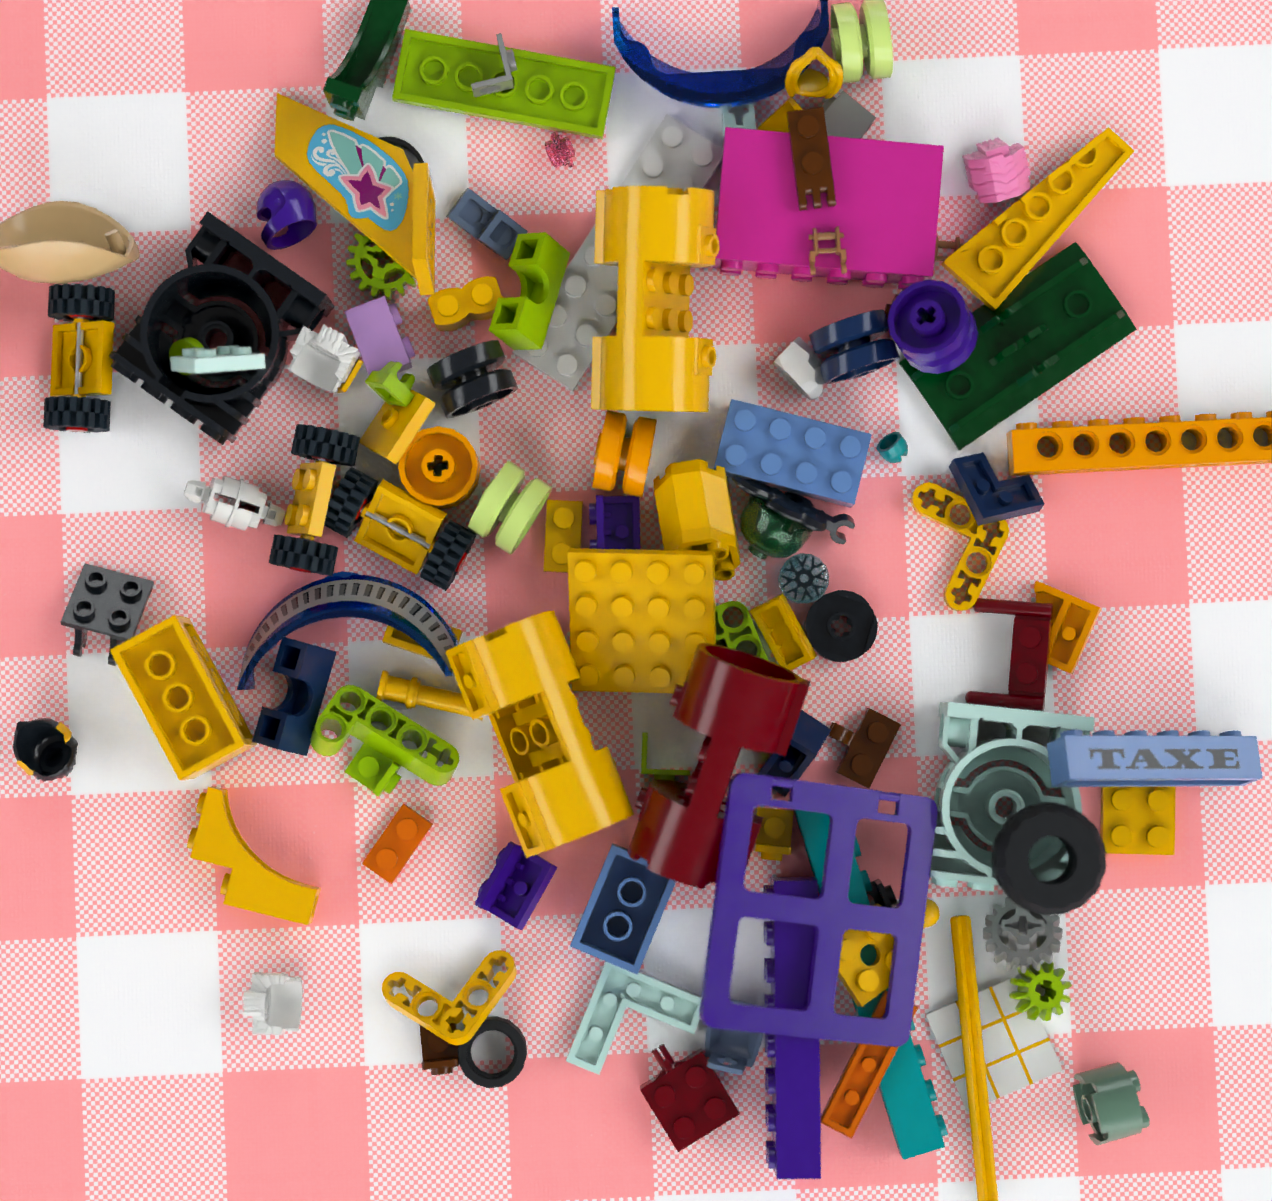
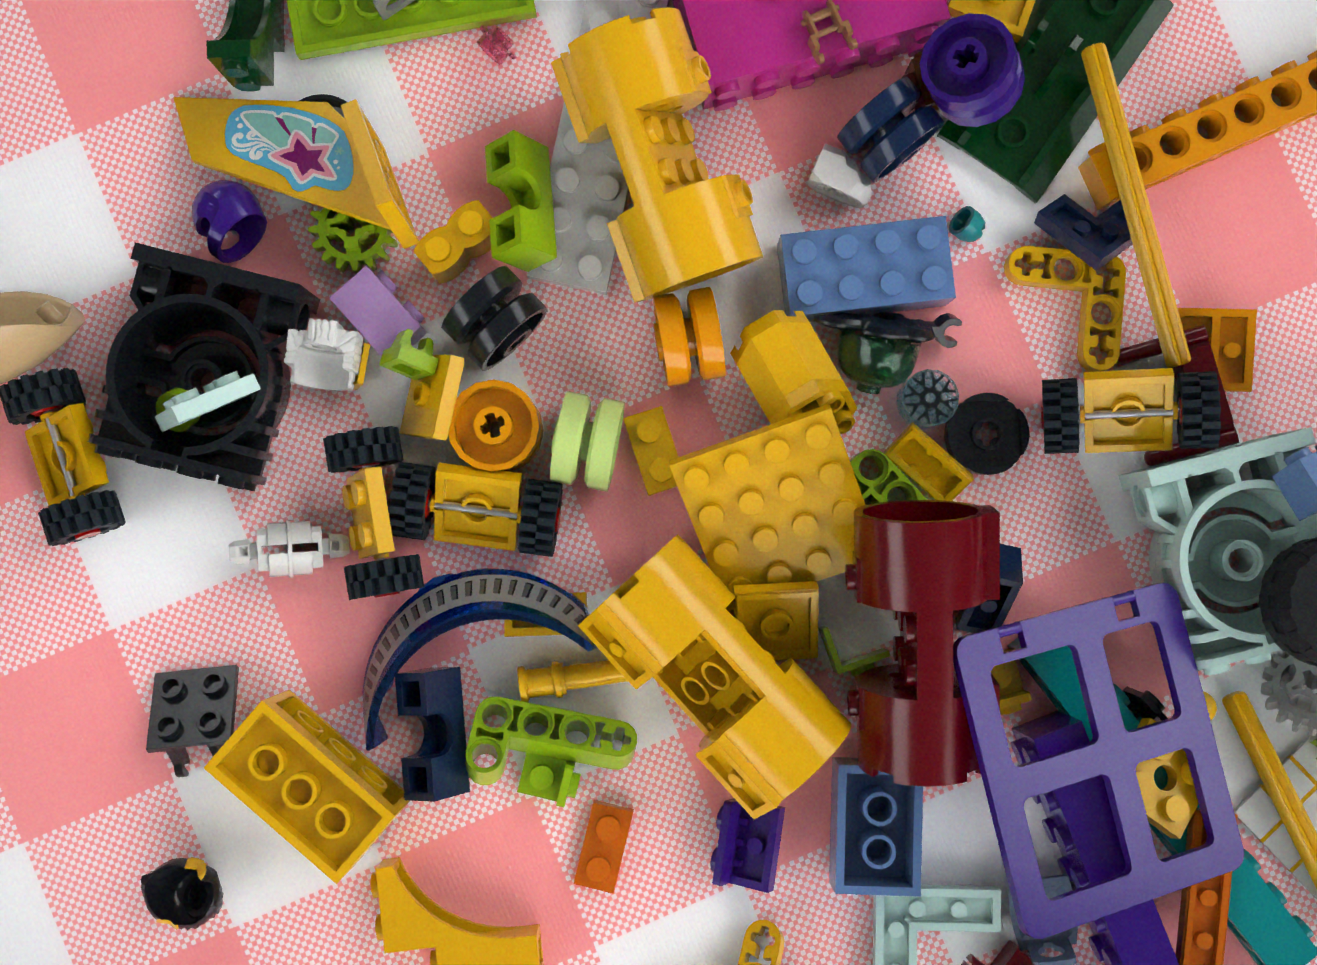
camera: 20 degrees left, 0 degrees up
sand blue slope [446,188,528,260] -> none
dark purple bracket [589,495,641,550] -> none
reddish brown plate [828,708,901,789] -> none
none -> yellow plate [733,581,819,660]
none -> plate [1041,368,1221,454]
none -> yellow axle [1081,43,1191,367]

